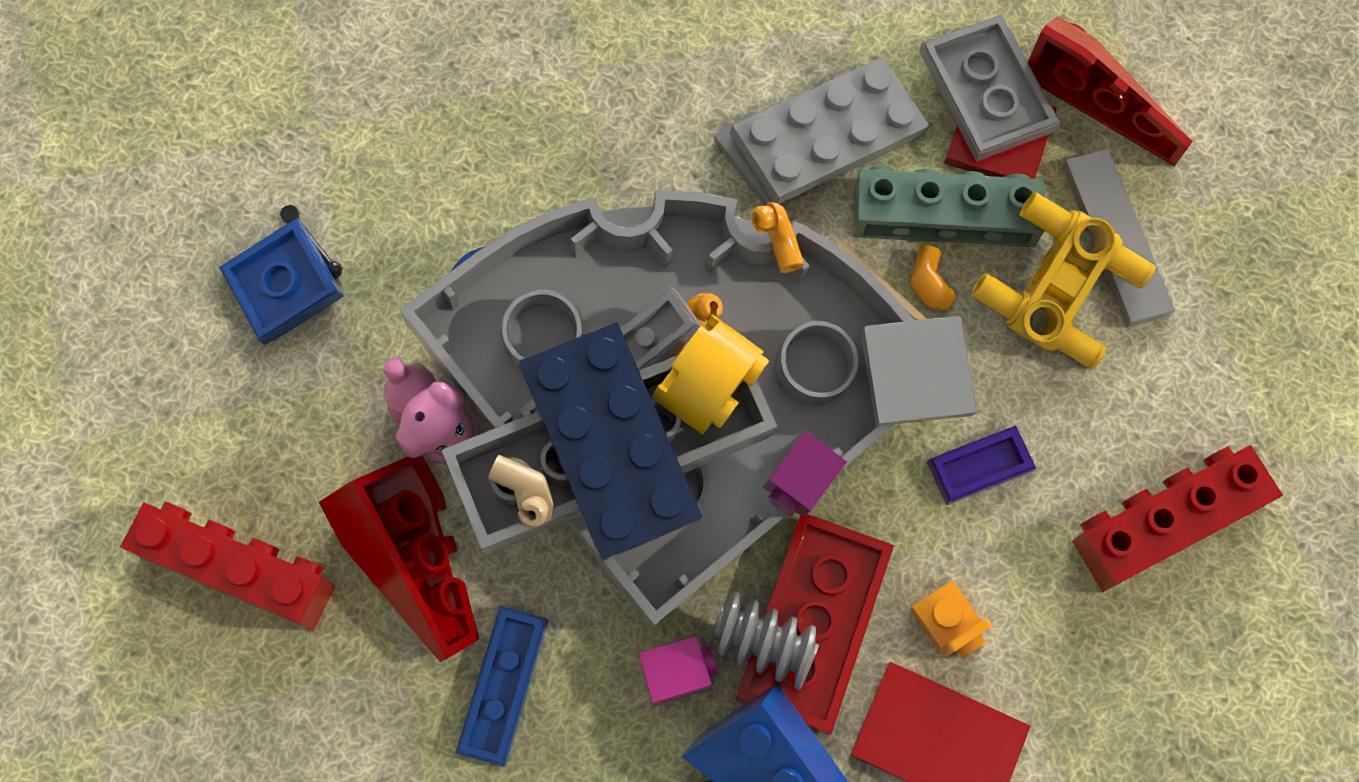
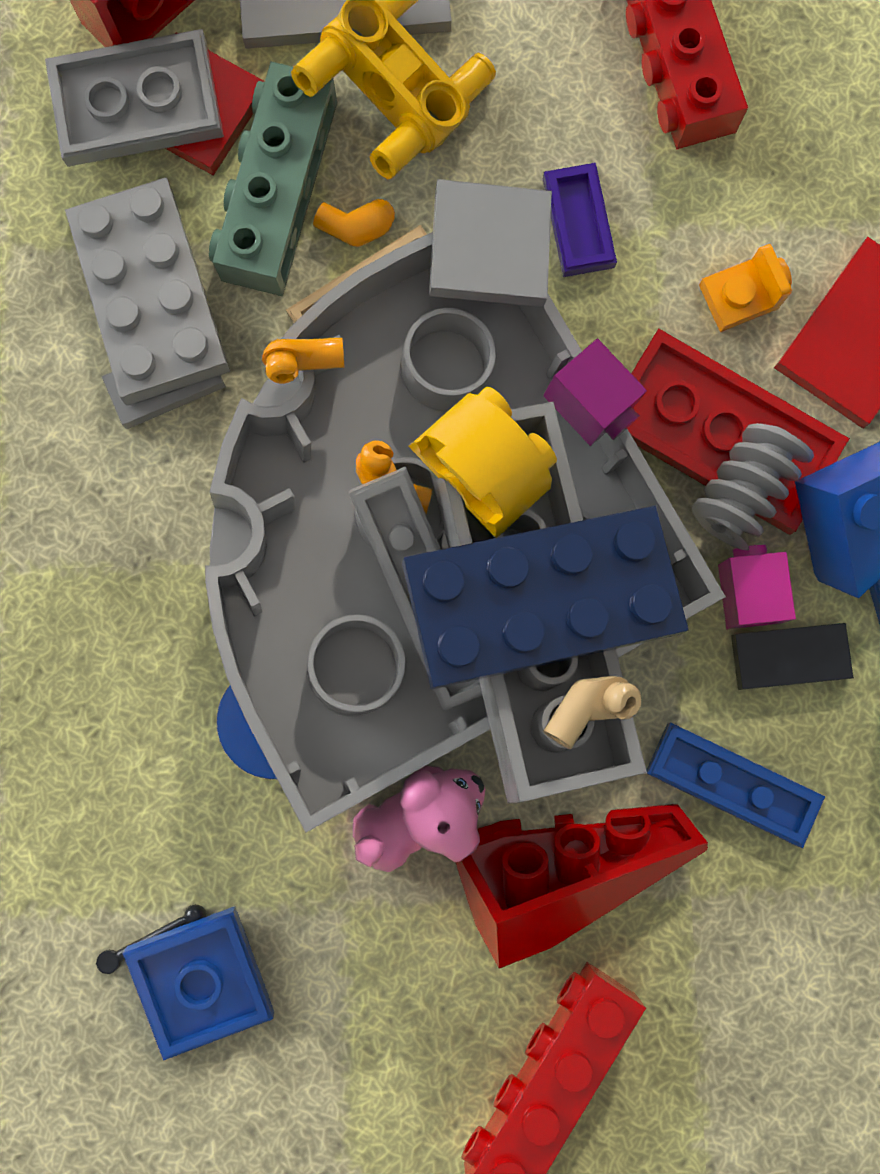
camera: 80 degrees left, 10 degrees up
none -> black tile [731,623,854,690]

